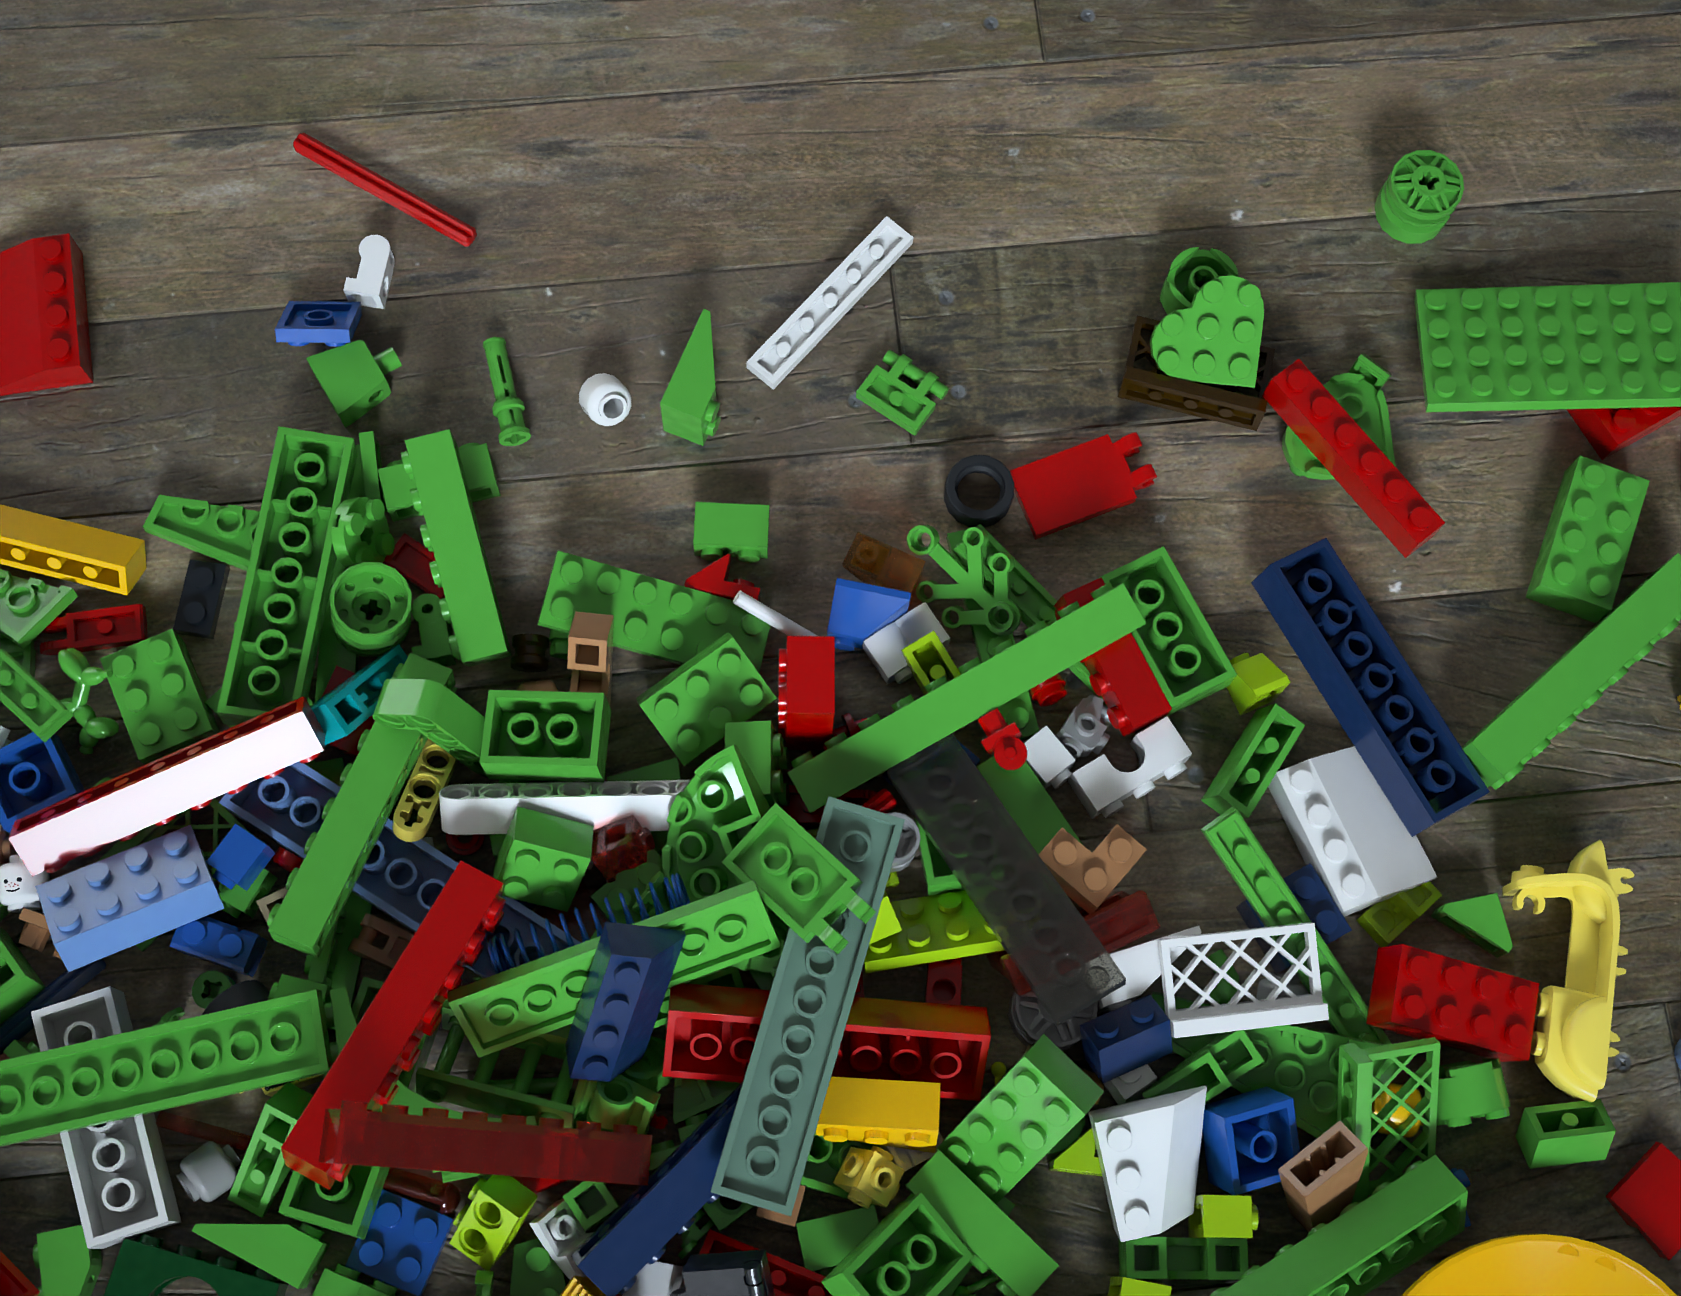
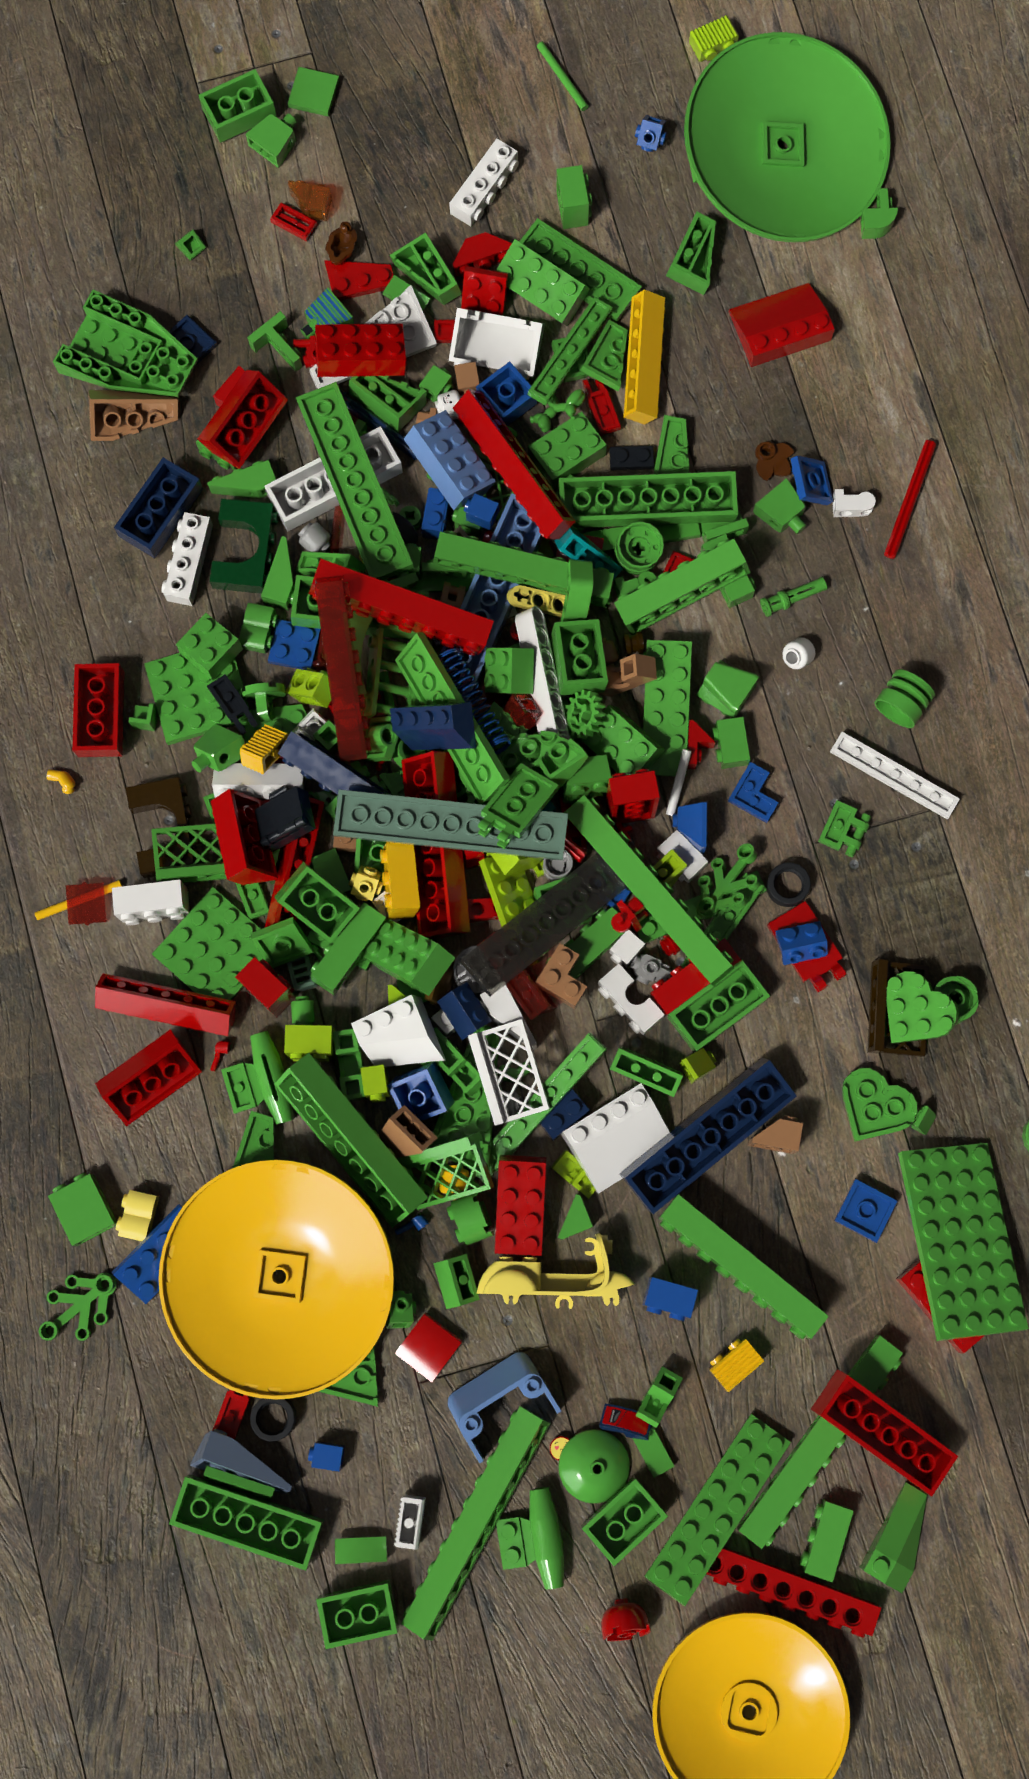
camera: 90 degrees right, 5 degrees up
bright green plate [331,497,395,566] -> none
bright green slope [660,309,721,446] -> none
clear orange slope [842,532,926,601] -> none
red brick [1262,359,1445,558] -> none
bright green brick [1525,455,1650,623] -> none
none -> bright green brick [386,1291,416,1329]
none -> bright green gear [565,690,606,740]
none -> blue brick [642,1277,698,1321]
none -> bright green piece [696,660,759,718]
none -> blue plate [728,762,779,823]
none -> medium nougat slope [747,1116,803,1154]
none -> reddish brown plate [755,442,794,481]
none -> blue bracket [775,921,828,965]
none -> blue plate [834,1179,897,1243]
none -> bright green wheel [874,669,935,728]

